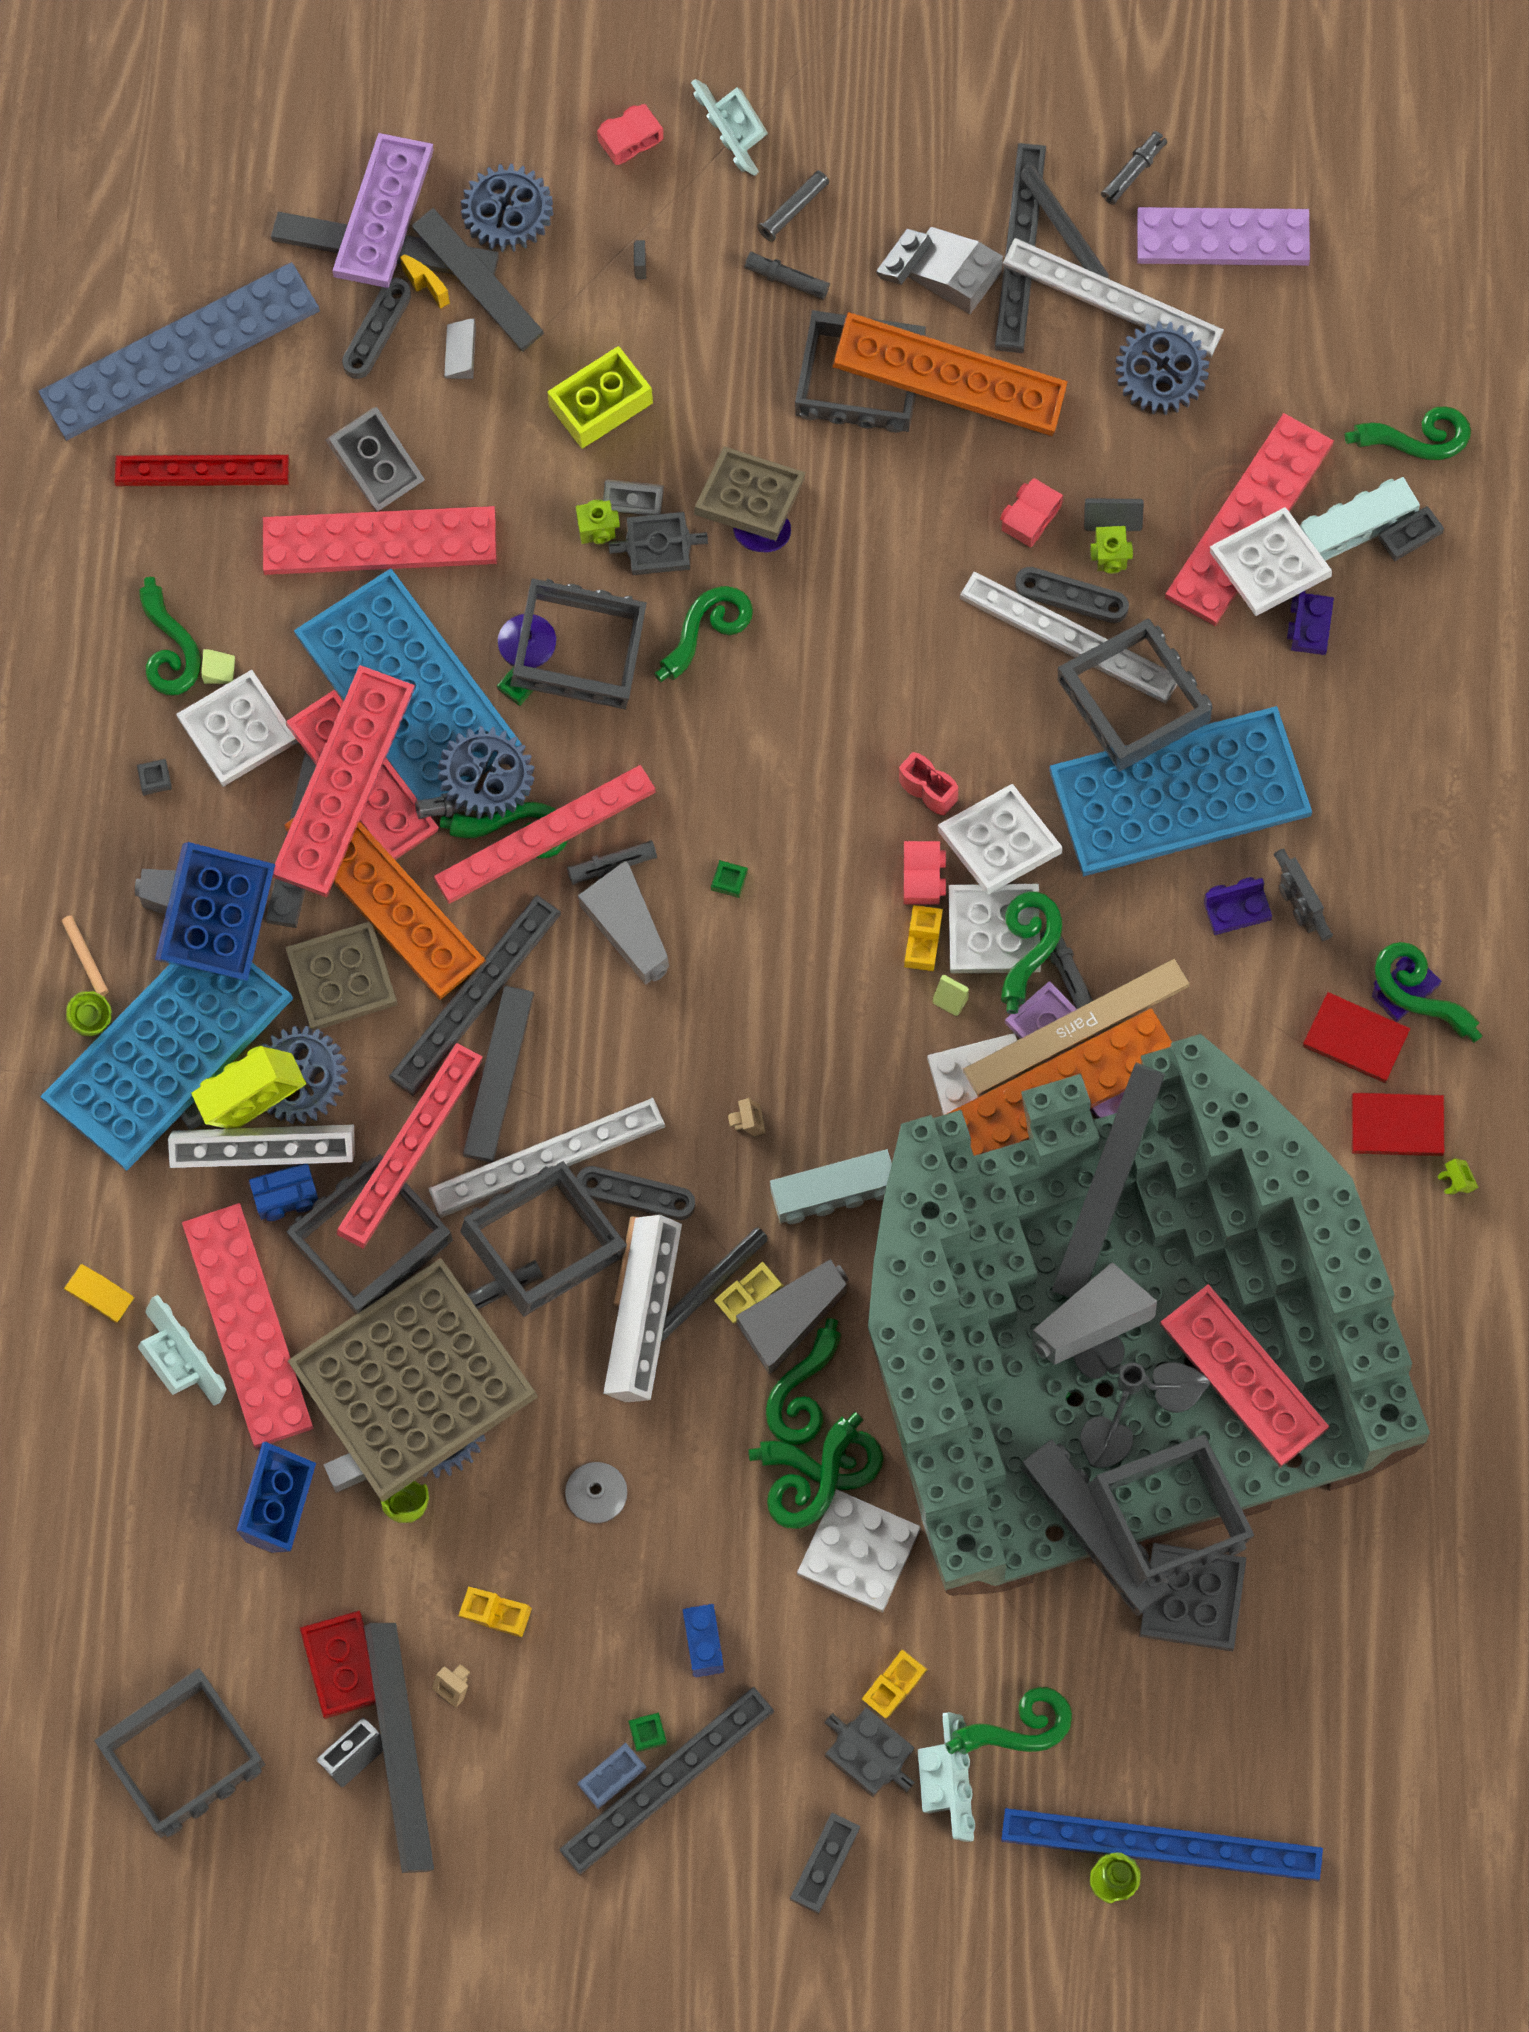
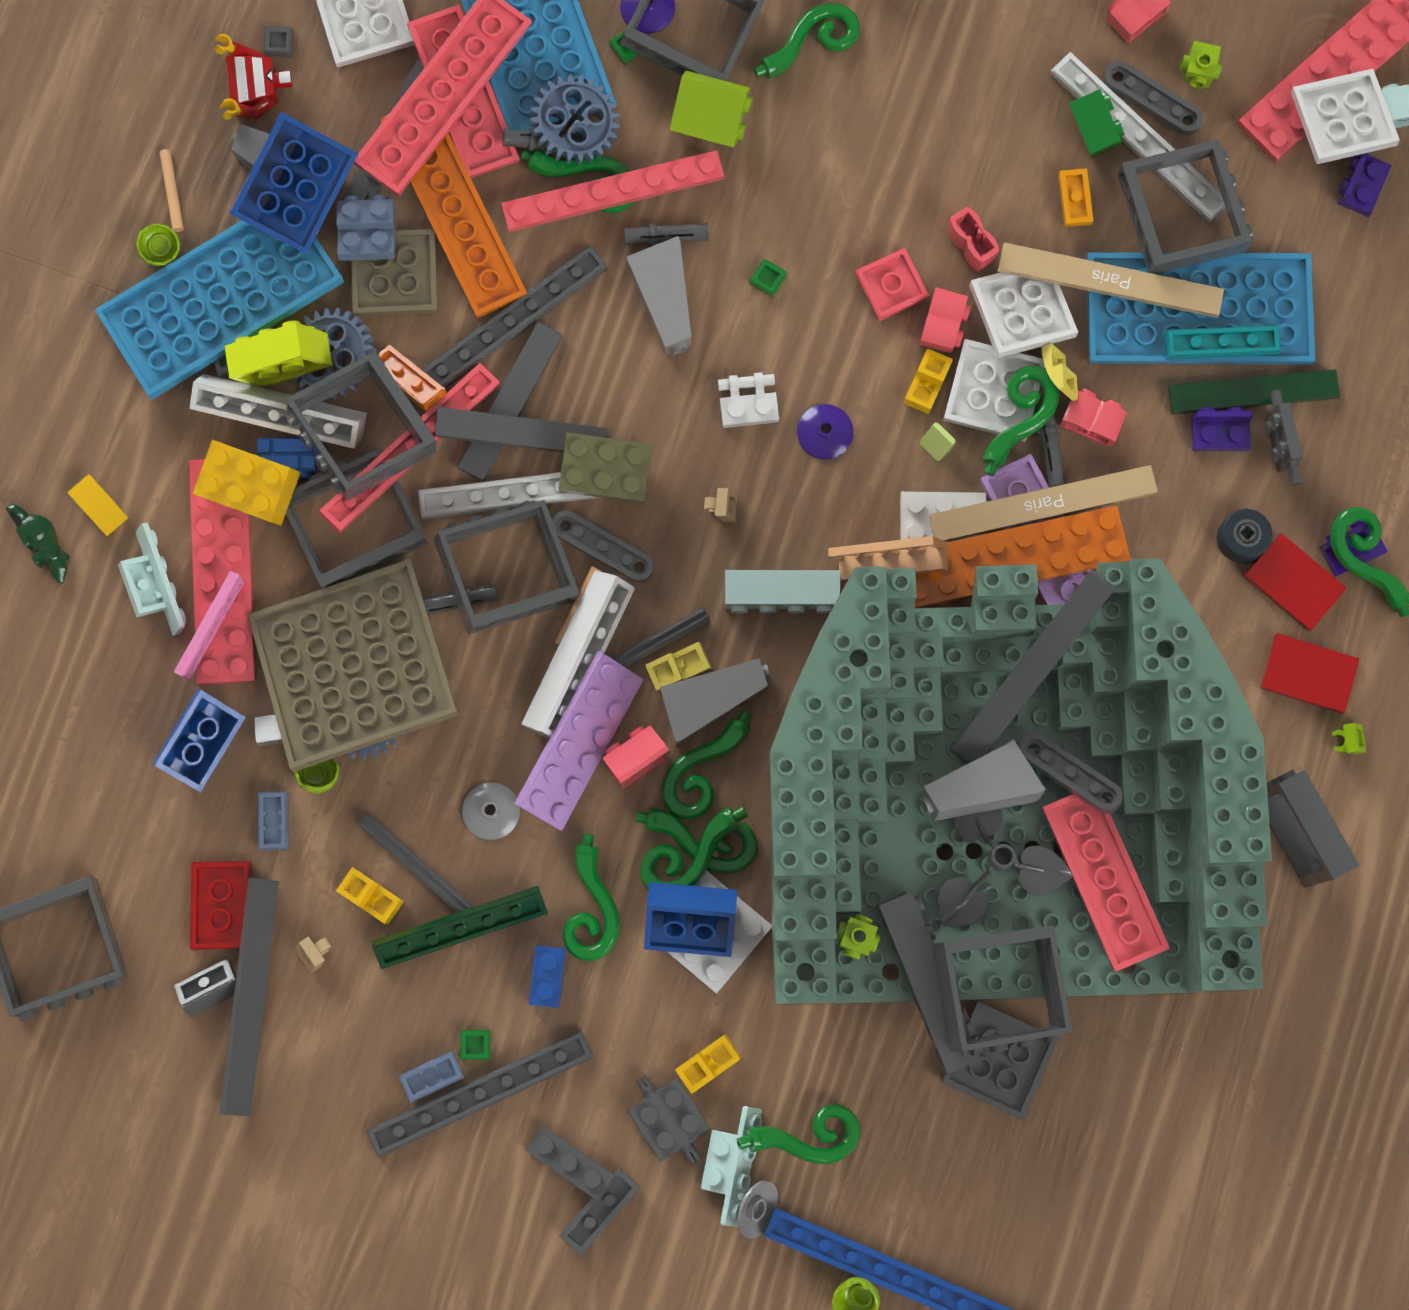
camera: 10 degrees right, 10 degrees up
dark grey slope [1084,498,1144,531] -> none
none -> dark green animal [5,504,70,584]
none -> bright pink tile [174,571,244,681]
none -> yellow brick [193,440,301,525]
none -> torso [214,34,293,120]
none -> sand blue plate [258,791,289,851]
none -> dark grey window [284,351,436,501]
none -> sand blue plate [337,195,396,261]
none -> dark grey axle [358,814,473,913]
none -> dark green tile [371,885,548,969]
none -> orange tile [378,345,447,412]
none -> dark grey tile [434,407,607,453]
none -> lavender plate [514,651,644,831]
none -> dark grey plate [526,1125,616,1201]
none -> olive brick [559,432,652,504]
none -> green plant [563,834,620,962]
none -> coral slope [602,726,670,790]
none -> blue slope [644,882,737,957]
none -> lime brick [670,71,753,148]
none -> white plate [718,372,779,428]
none -> light grey dish [737,1180,778,1239]
none -> dark purple dish [797,404,853,460]
none -> light nougat fence [828,536,948,582]
none -> lime brick [836,914,880,960]
none -> coral plate [854,248,930,322]
none -> tan tile [997,242,1224,318]
none -> dark grey plate [1019,733,1123,814]
none -> light yellow slope [1041,343,1078,401]
none -> light orange plate [1058,168,1094,228]
none -> coral brick [1059,389,1127,447]
none -> green brick [1069,89,1125,158]
none -> teal tile [1165,325,1281,360]
none -> dark green tile [1167,369,1340,415]
none -> black wheel [1217,508,1273,563]
none -> dark grey window [1267,769,1359,888]

